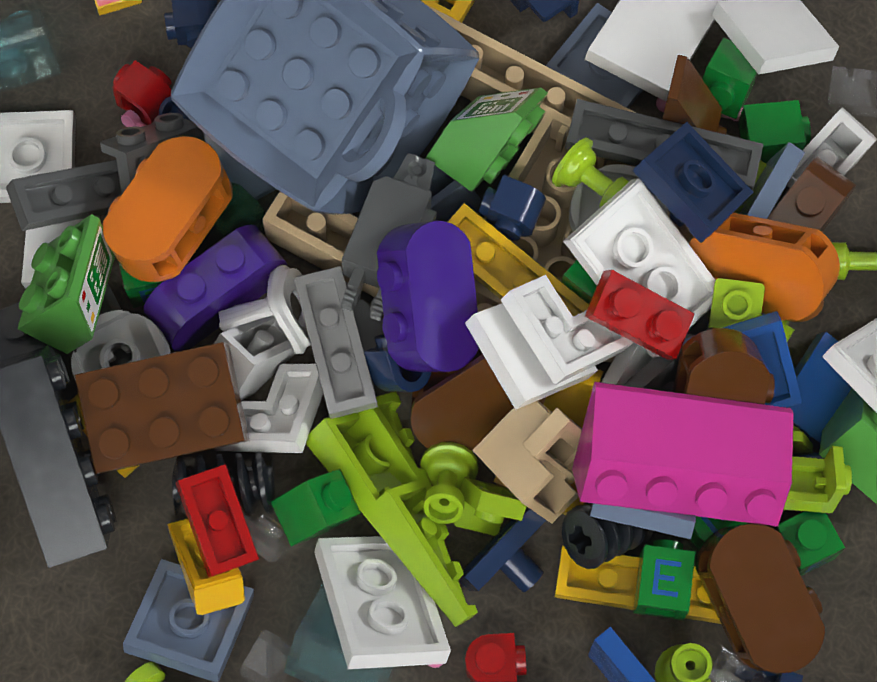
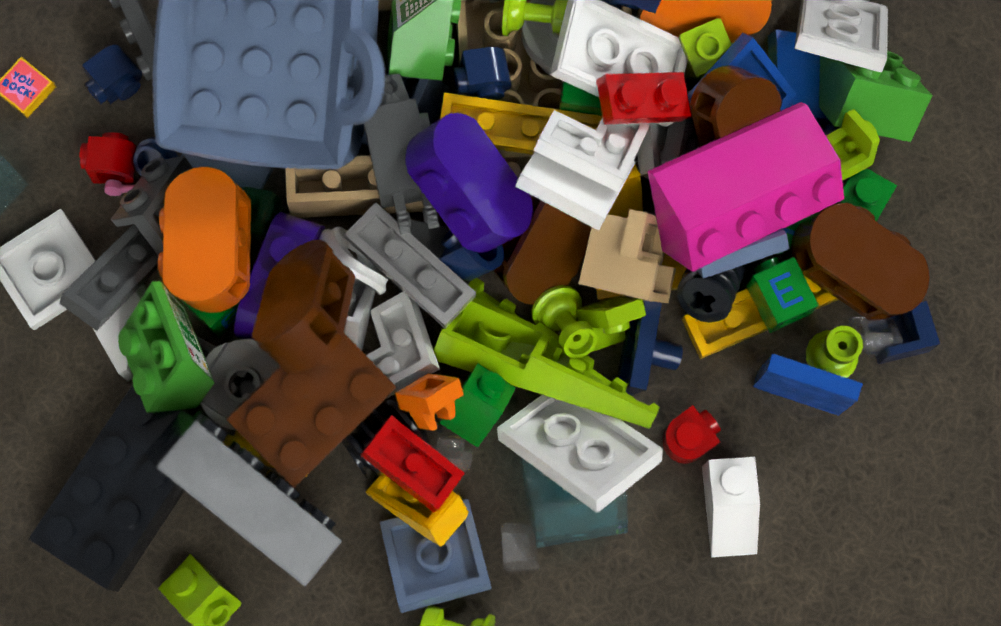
camera: 35 degrees left, 5 degrees up
none -> reddish brown brick [251,240,356,373]
none -> orange tile [395,373,464,431]

